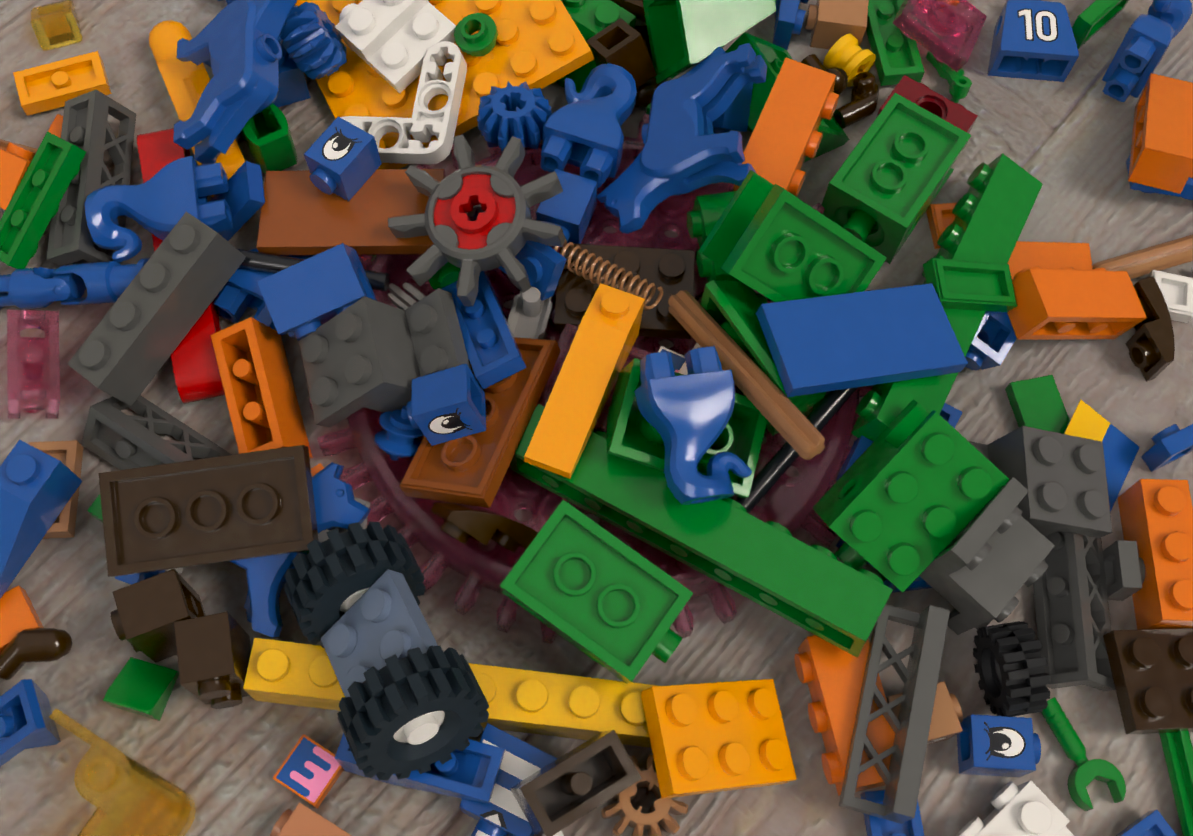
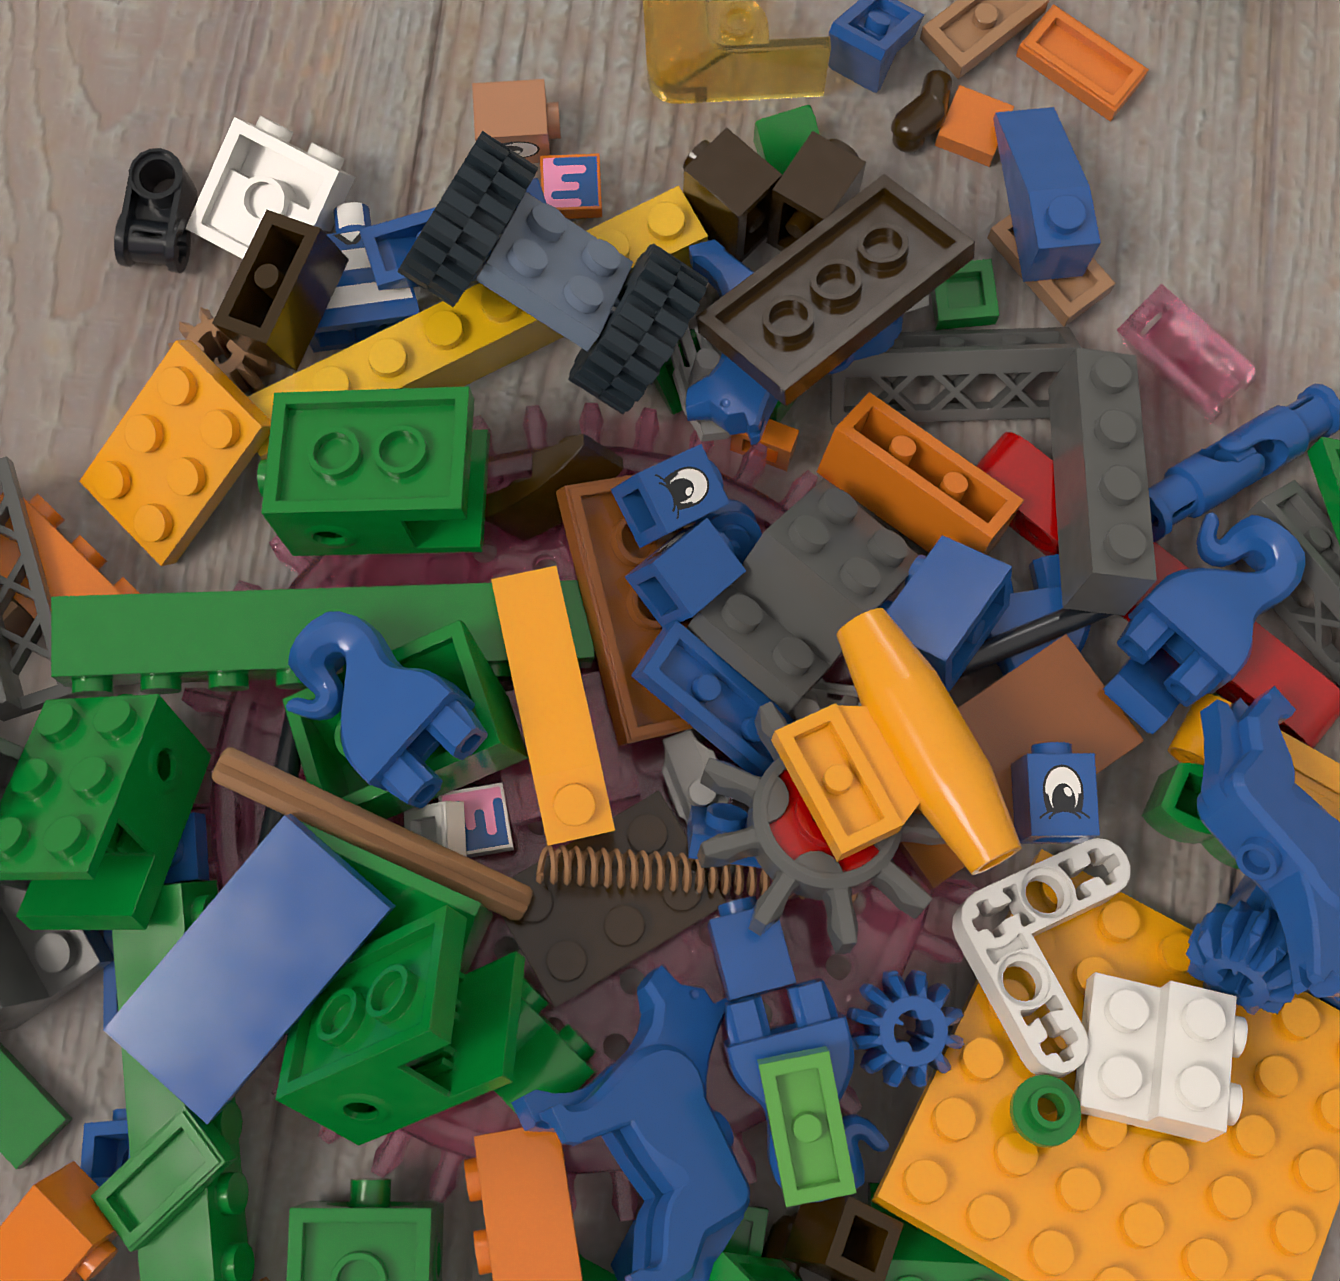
camera: 150 degrees right, 10 degrees up
none -> blue brick [611,444,730,548]
none -> bright green plate [757,1046,857,1207]
none -> light orange plate [771,608,1022,875]

